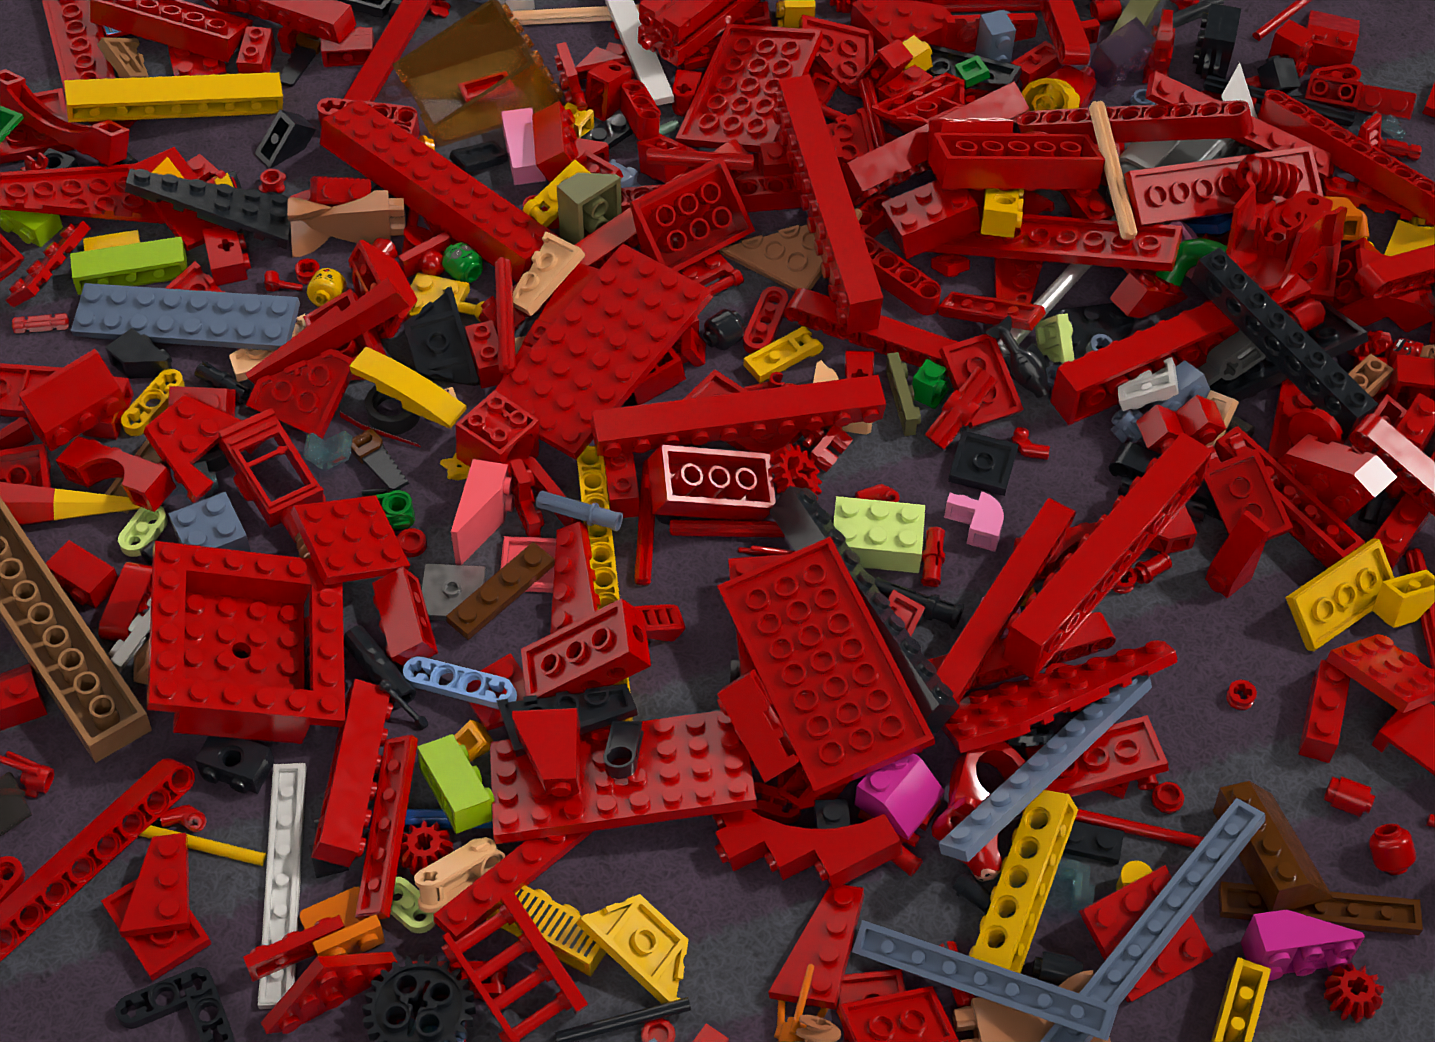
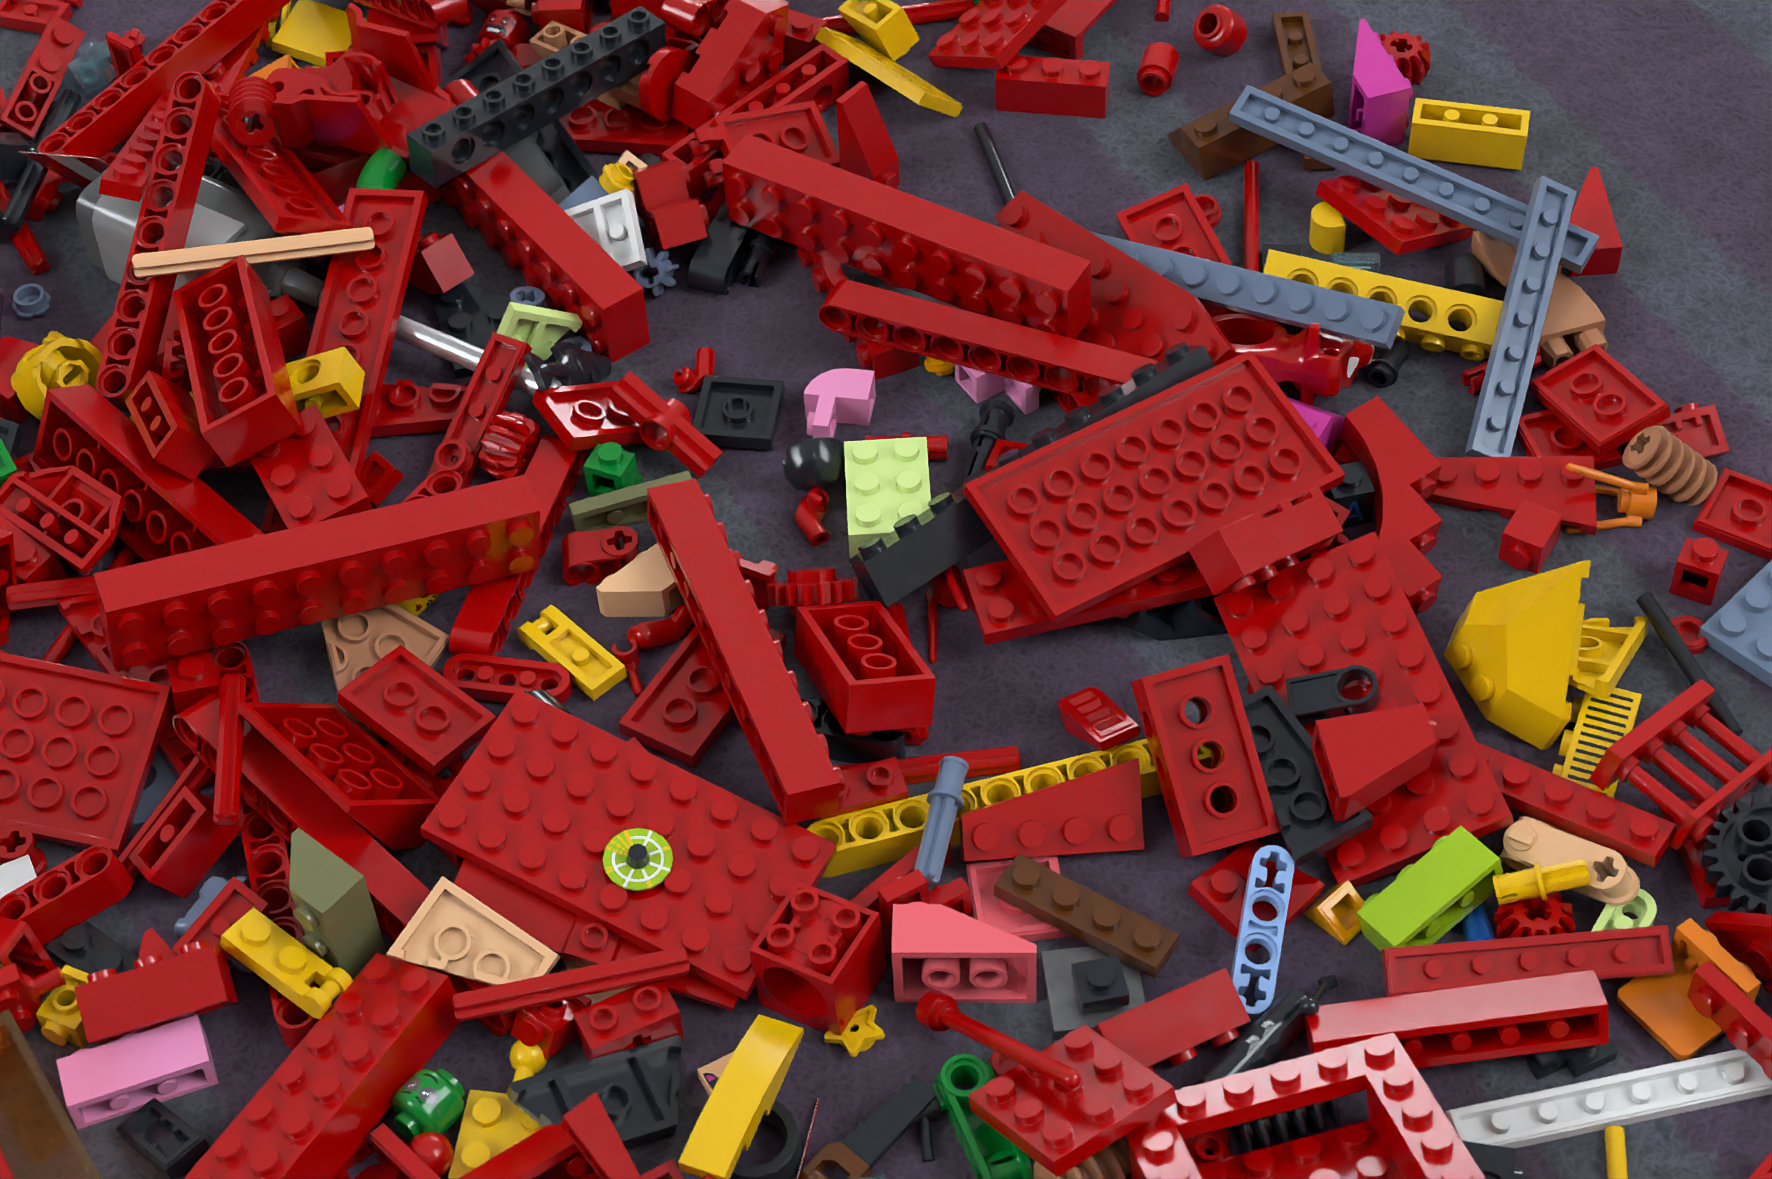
camera: 95 degrees left, 5 degrees down
red bush [1226,679,1257,710] -> none
none -> red plate [337,645,496,777]
none -> red plate [435,439,474,477]
none -> red gear [479,411,542,480]
none -> yellow plate [599,163,635,194]
none -> lime piece [603,828,673,891]
none -> black hair [782,437,845,492]
none -> red piece [916,990,1081,1089]
none -> black bar [974,122,1016,207]
none -> black plate [1072,955,1130,1014]
none -> yellow wedge [1444,560,1591,750]
none -> yellow axle [1492,859,1591,906]
none -> red brick [1498,499,1563,574]

